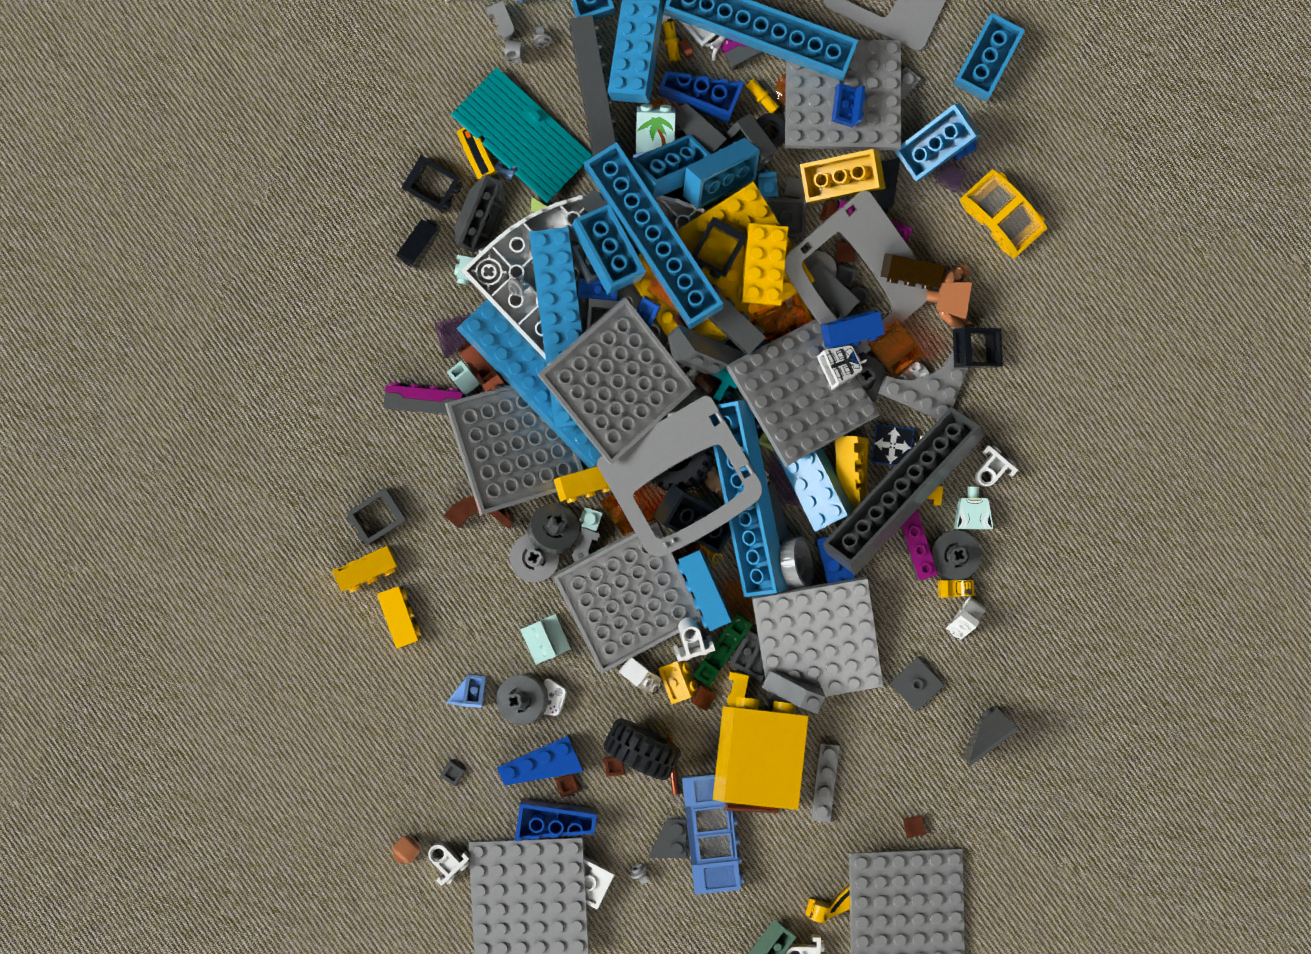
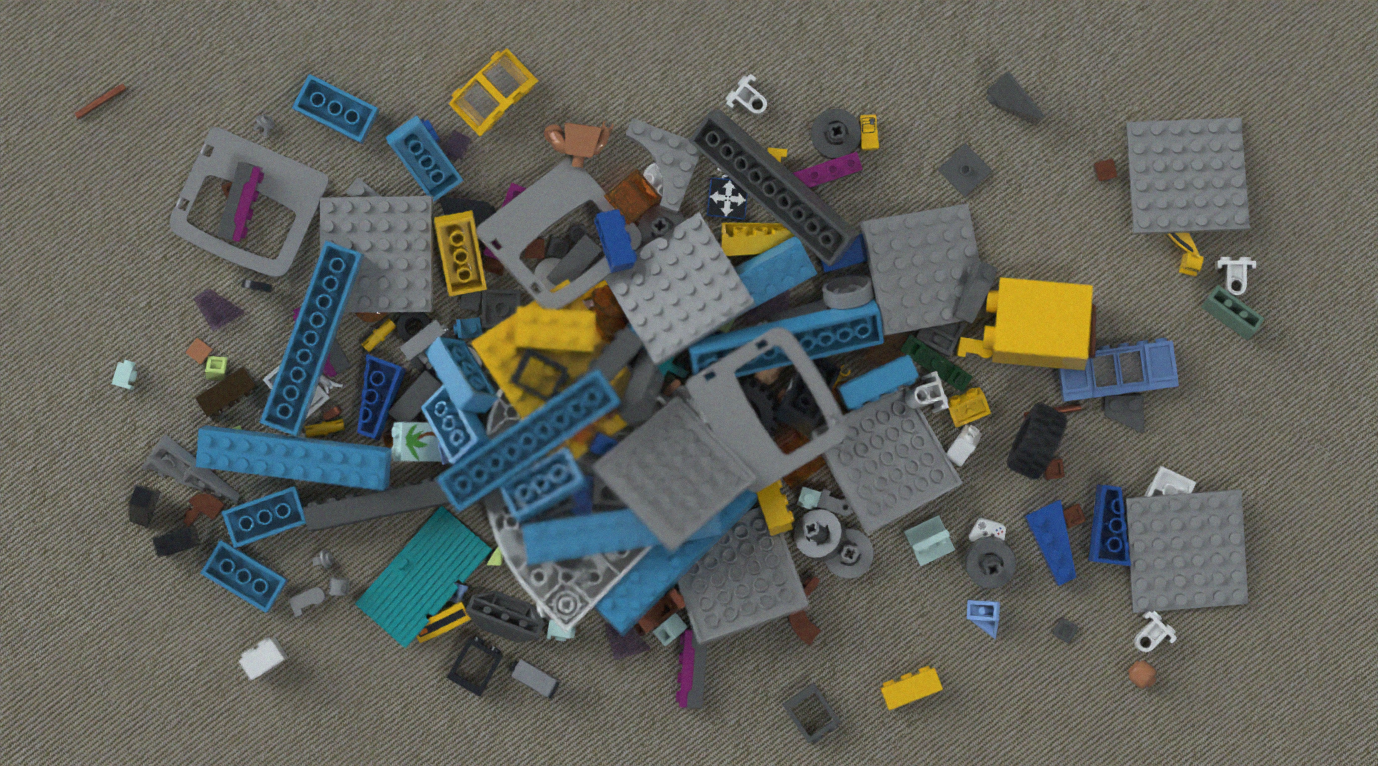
camera: 90 degrees left, 0 degrees up
yellow wedge [332,546,399,593] -> none
light grey plate [630,864,649,885] -> none
copper tile [691,686,716,711] -> none
light grey plate [811,743,840,823] -> none
white torso [817,345,867,390] -> none
blue bracket [831,83,866,127] -> none
dark brown brick [880,254,945,291] -> none
white pin [946,596,986,639] -> none
black window [953,327,1003,368] -> none
light aqua torso [954,487,993,529] -> none

